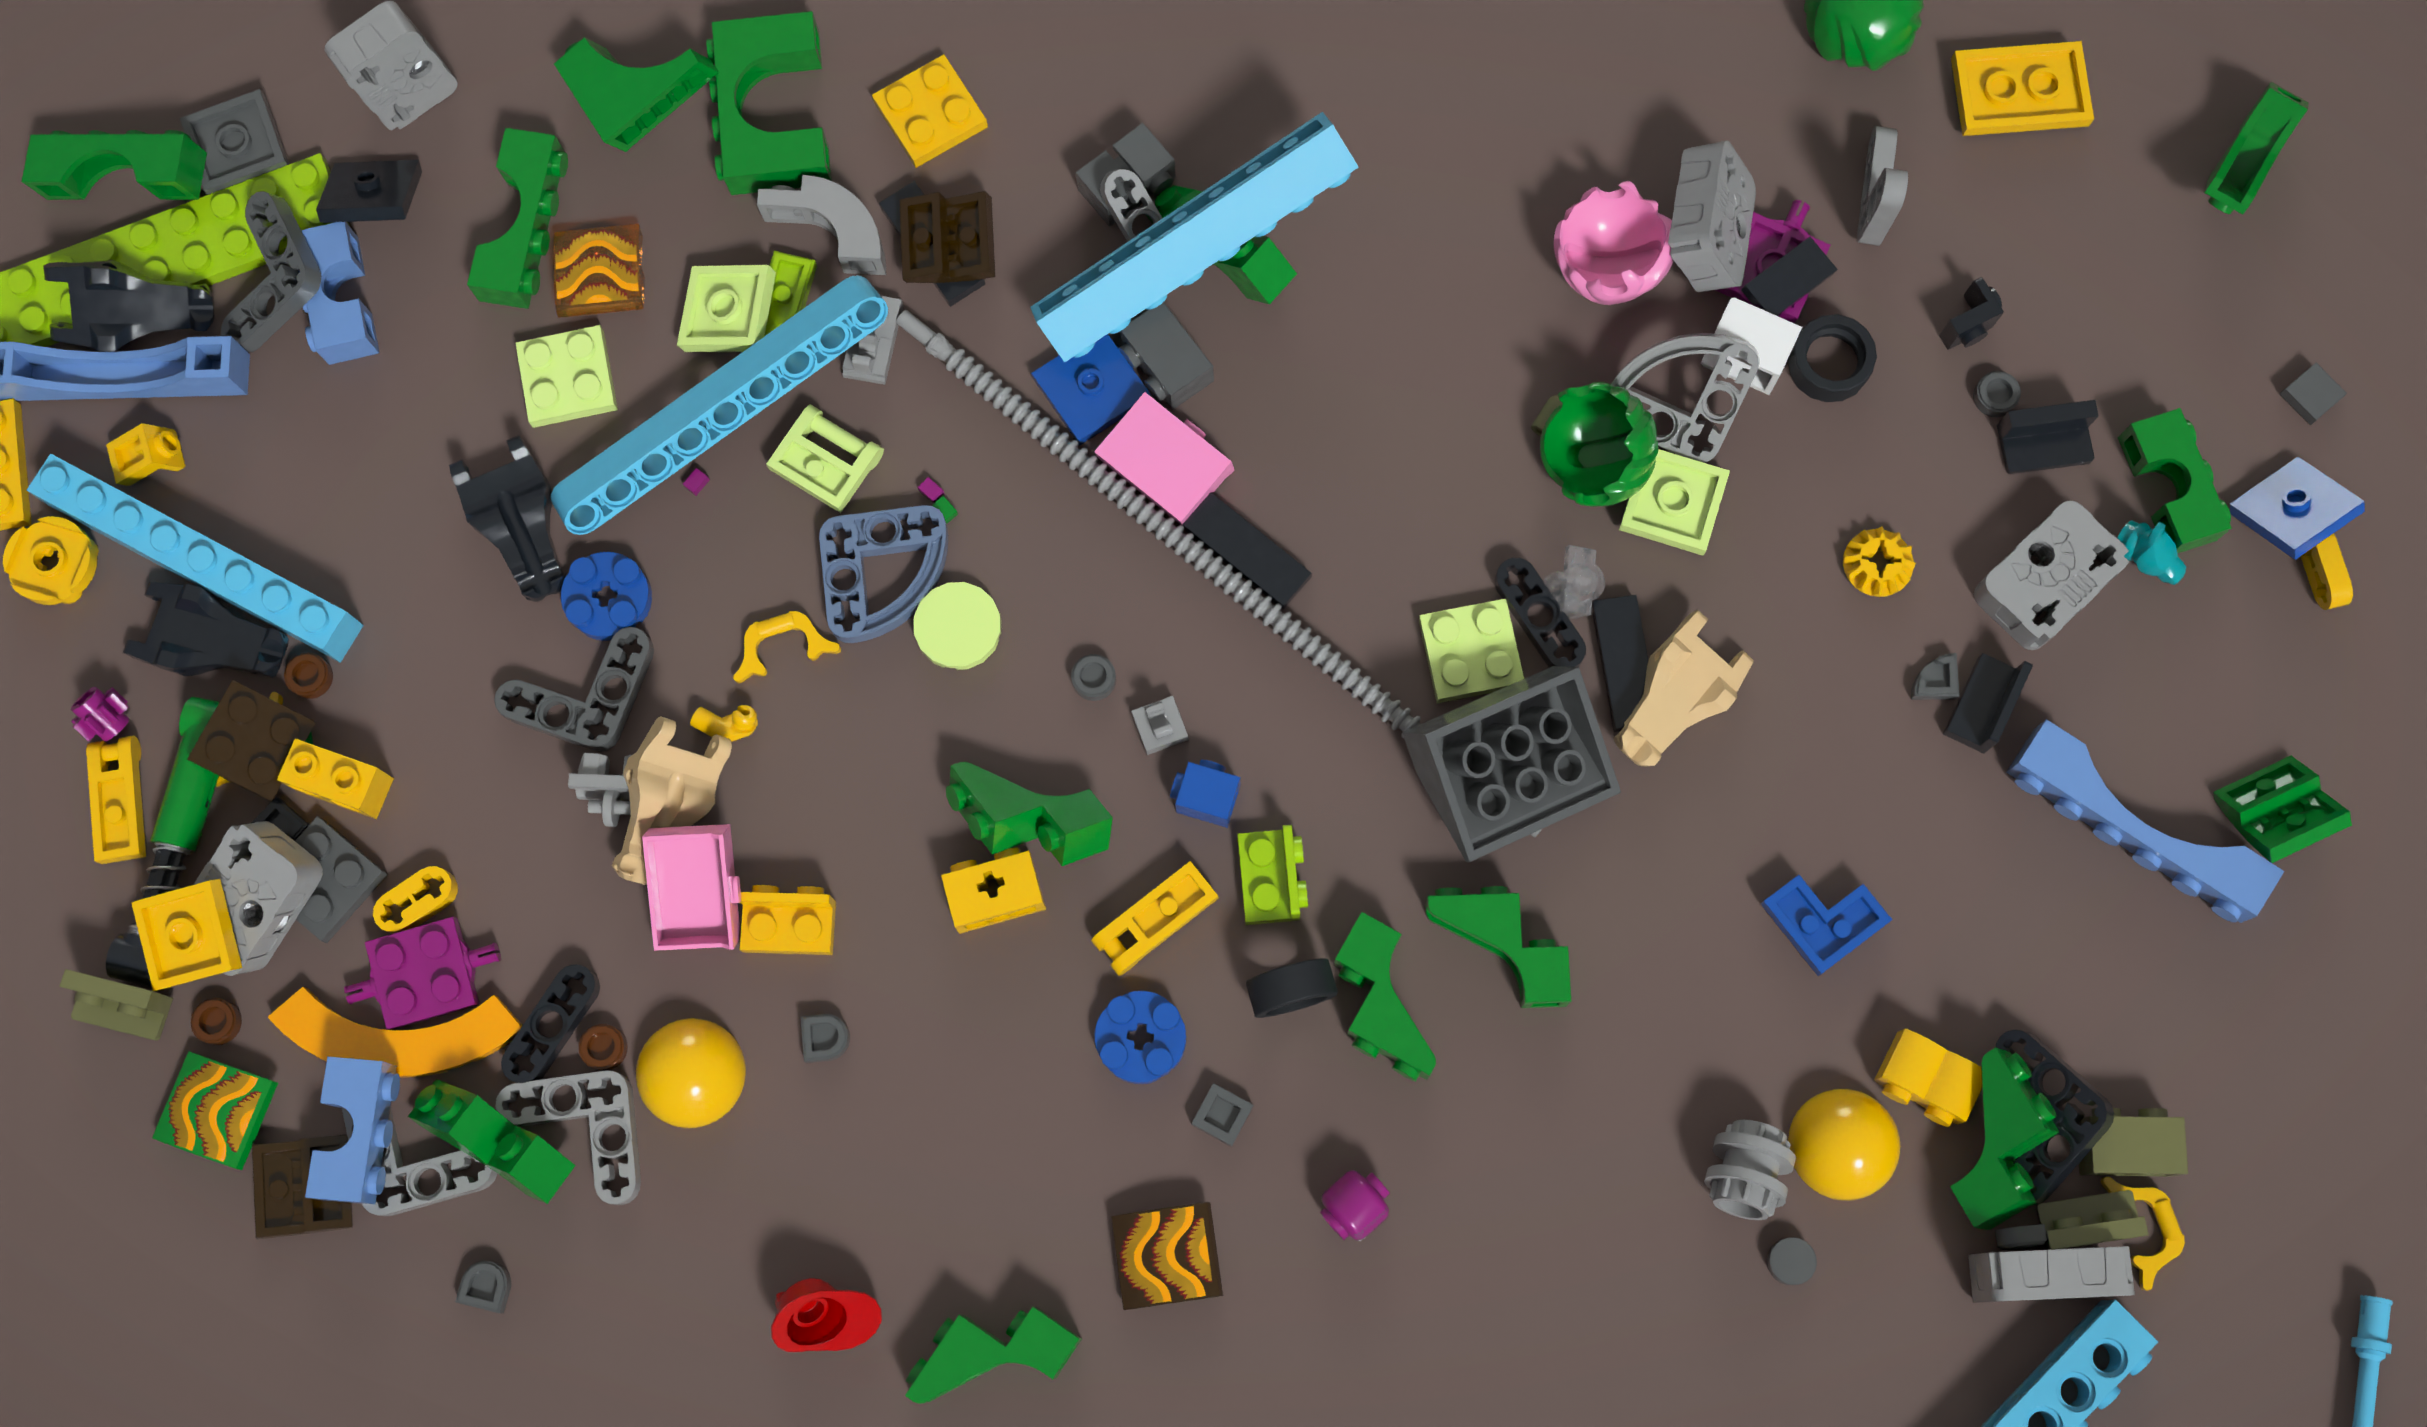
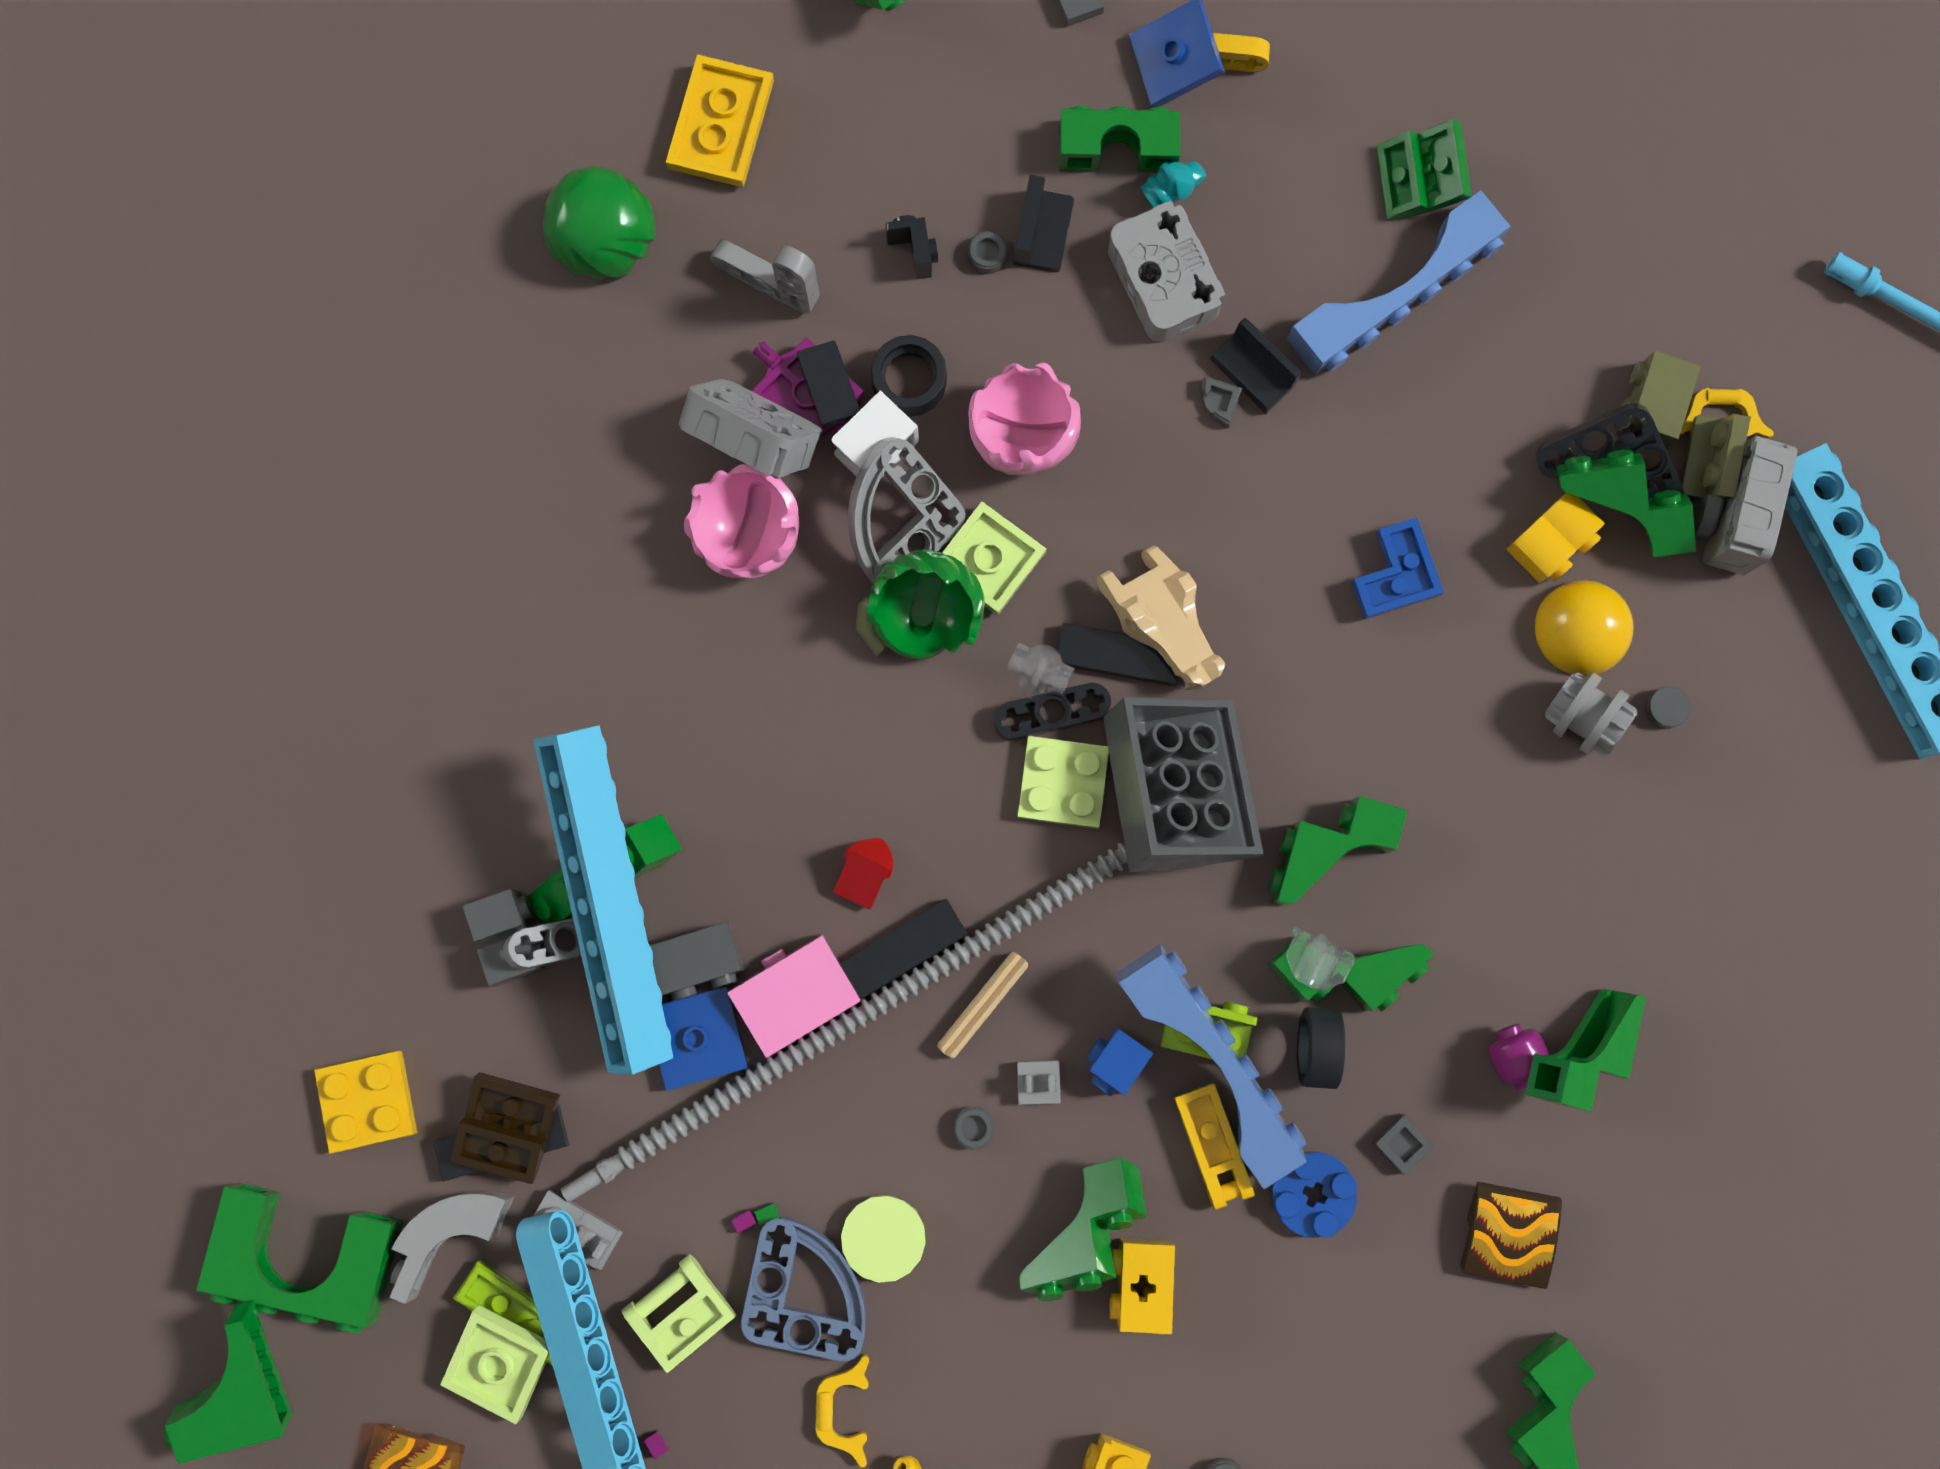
camera: 80 degrees left, 5 degrees up
yellow gear [1843,526,1916,597] -> none
none -> red tile [833,838,893,910]
none -> tan axle [937,952,1028,1059]
none -> bright pink piece [968,363,1081,475]
none -> medium blue arch [1118,944,1307,1189]
none -> clear piece [1286,927,1356,991]
none -> green arch [1525,989,1646,1112]

